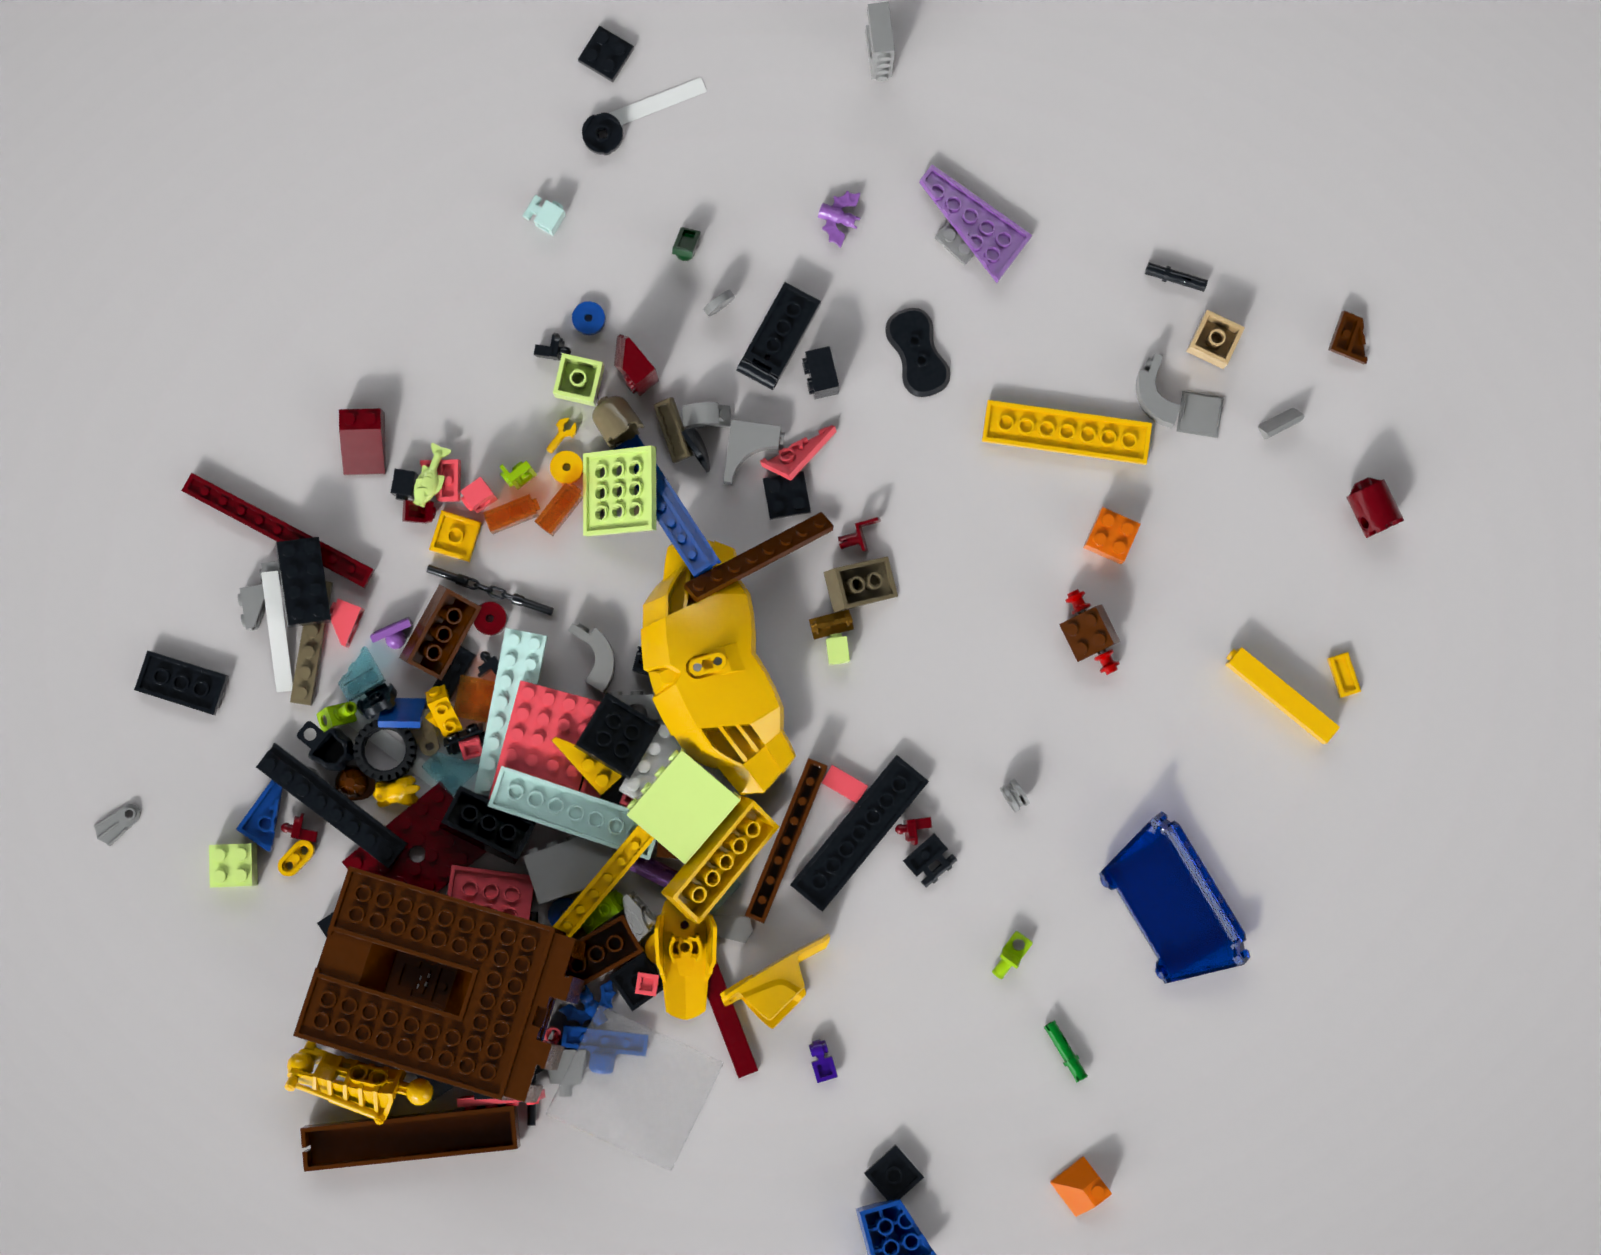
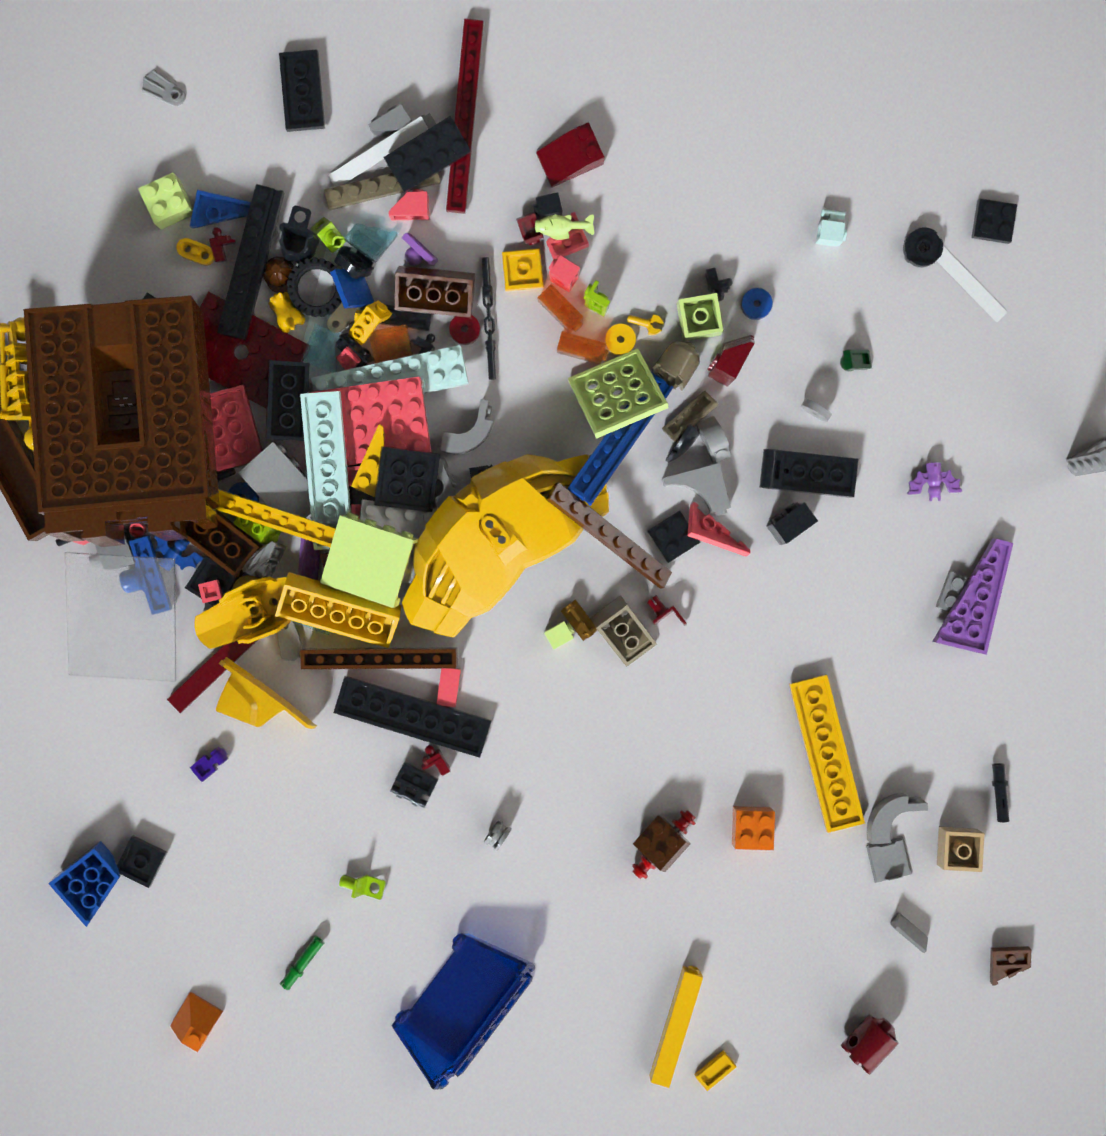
camera: 70 degrees right, 5 degrees up
black plate [885,308,950,397] -> none

